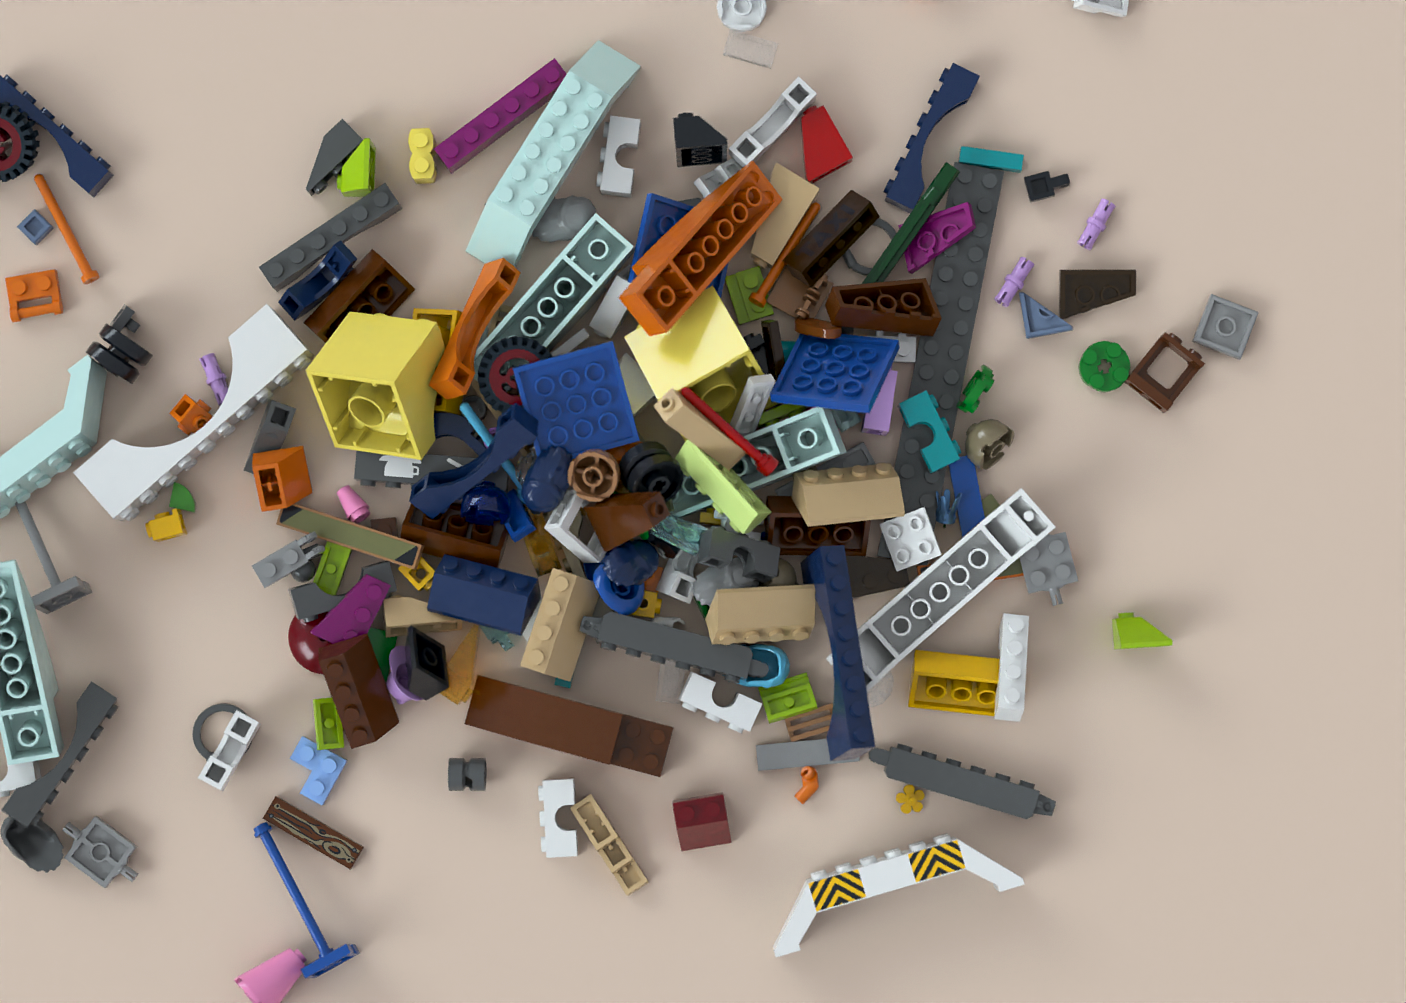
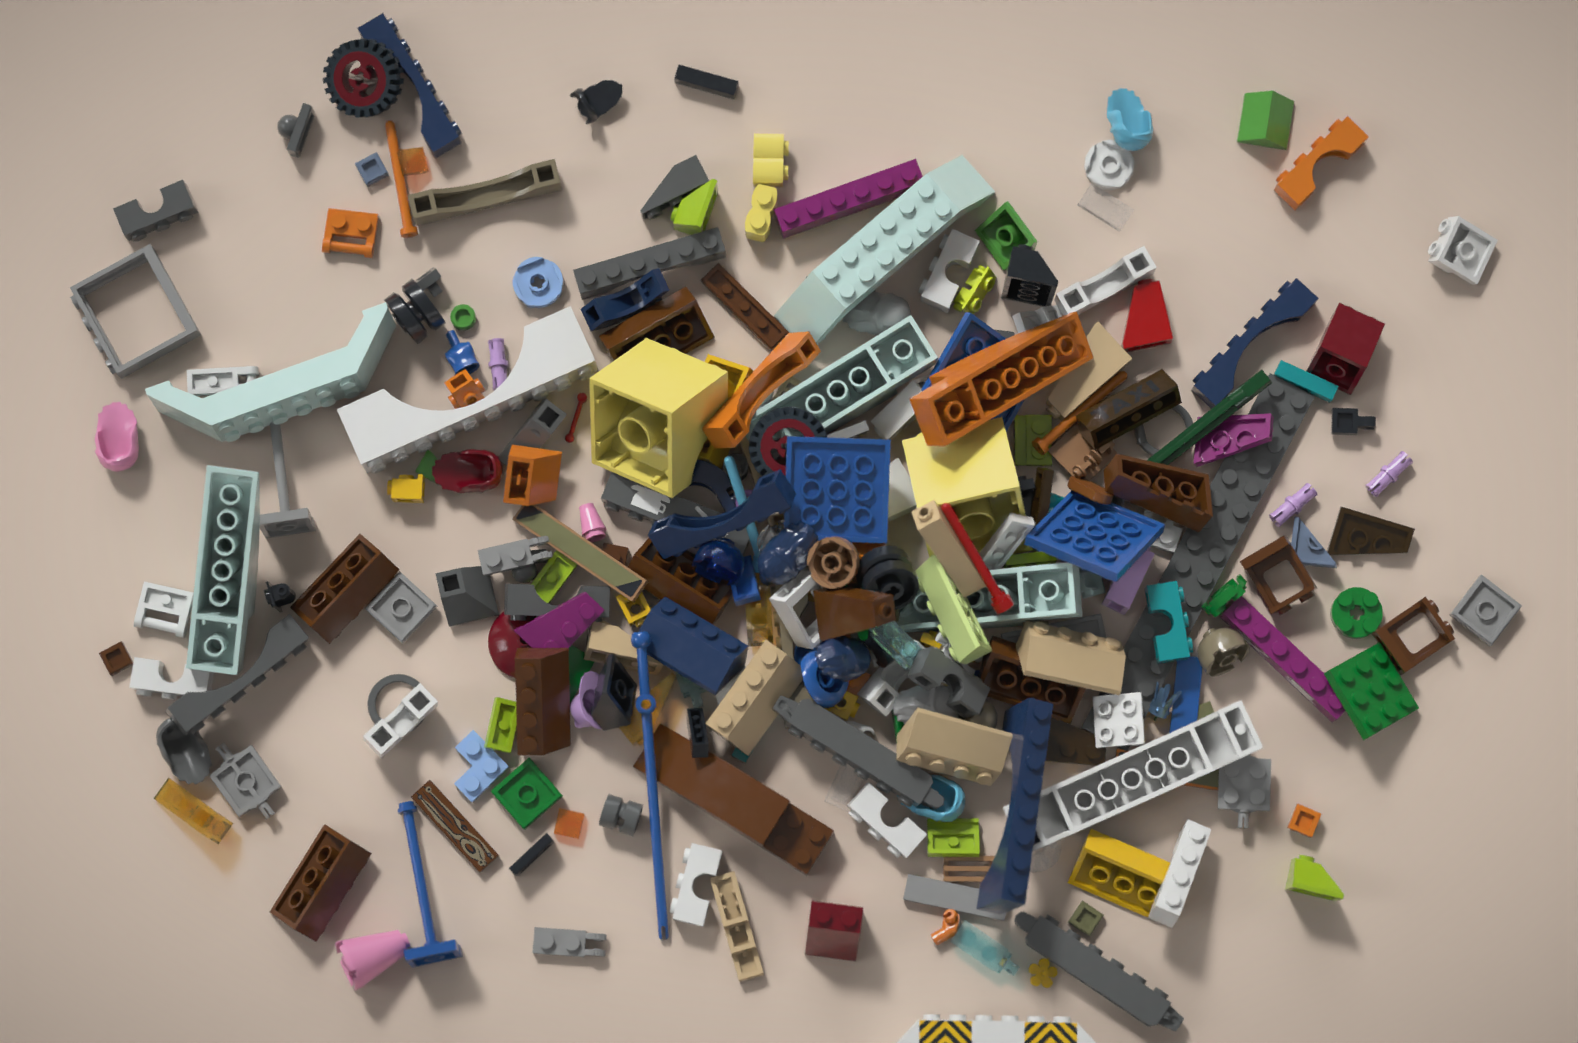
camera: 15 degrees right, 5 degrees down
none -> clear yellow slope [154,777,233,844]
none -> black hinge [264,581,296,613]
none -> reddish brown slope [270,824,372,942]
none -> reddish brown slope [290,534,400,644]
none -> light grey plate [365,571,438,644]
none -> clear orange tile [397,147,428,176]
none -> dark tan arch [408,159,562,226]
none -> dark red hair [432,449,503,493]
none -> dark grey slope [435,566,499,627]
none -> blue piece [445,330,480,375]
none -> bright green tile [450,304,476,331]
none -> green plate [491,757,563,830]
none -> black tile [509,833,554,876]
none -> light blue plate [513,257,564,308]
none -> light grey hinge [533,927,607,957]
none -> clear orange tile [554,808,585,839]
none -> red hinge [565,393,587,443]
none -> black piece [570,80,623,124]
none -> blue bar [631,631,669,940]
none -> black piece [674,64,739,99]
none -> black piece [687,708,709,758]
none -> reddish brown tile [701,263,789,351]
none -> light yellow brick [753,134,789,187]
none -> clear light blue hinge [950,920,1020,976]
none -> neon yellow hinge [953,265,997,315]
none -> bright green slope [975,201,1037,270]
none -> olive tile [1068,900,1104,937]
none -> magenta brick [1220,596,1346,723]
none -> reddish brown window [1240,535,1317,616]
none -> orange plate [1287,804,1321,838]
none -> dark red slope [1306,303,1385,395]
none -> green plate [1323,642,1419,741]

